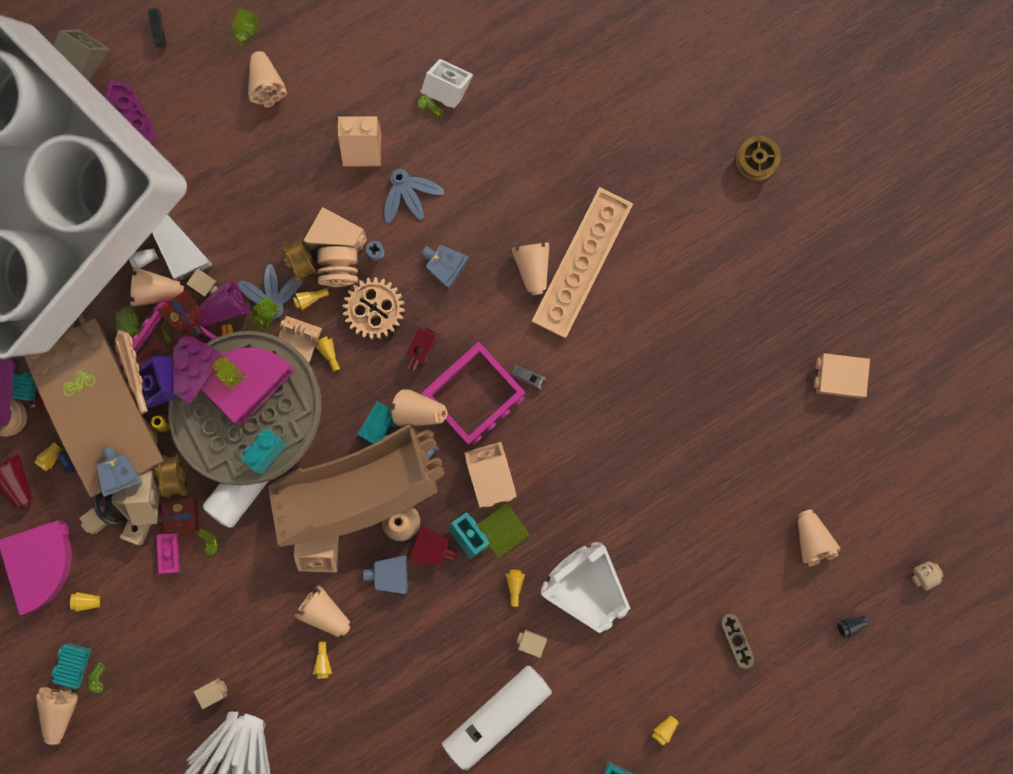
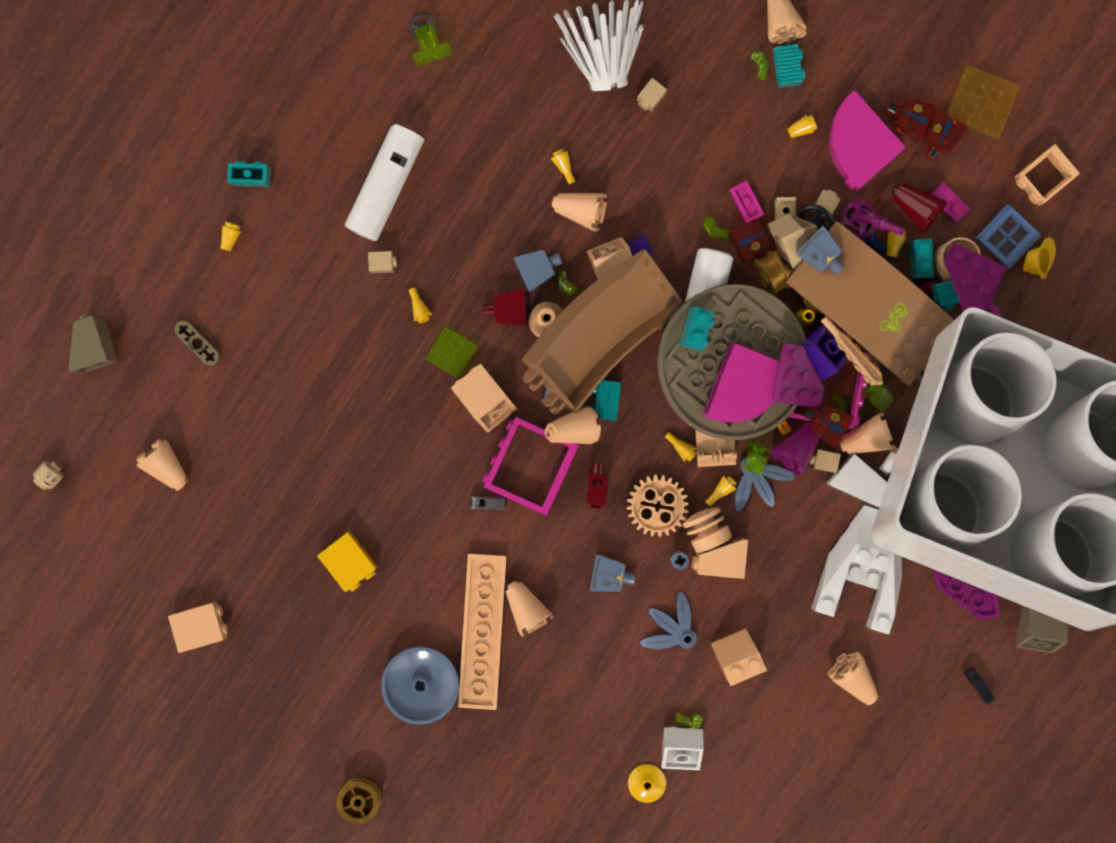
camera: 155 degrees right, 5 degrees up
clear neon green brick [213,356,246,390] -> none
clear neon green brick [231,8,260,41] -> none
pearl gold wheel [281,236,318,282] -> none
teal brick [447,512,490,560] -> none
white cone [541,542,630,633] -> none
black cone [837,615,869,638] -> none
none -> dark tan slope [68,314,118,374]
none -> yellow brick [317,531,378,592]
none -> sand blue dish [381,646,459,725]
none -> clear neon green arm [557,270,579,296]
none -> dark purple tile [627,235,653,256]
none -> yellow dish [628,764,666,803]
none -> white wedge [811,505,902,635]
none -> magenta dish [840,200,905,239]
none -> teal brick [908,239,934,281]

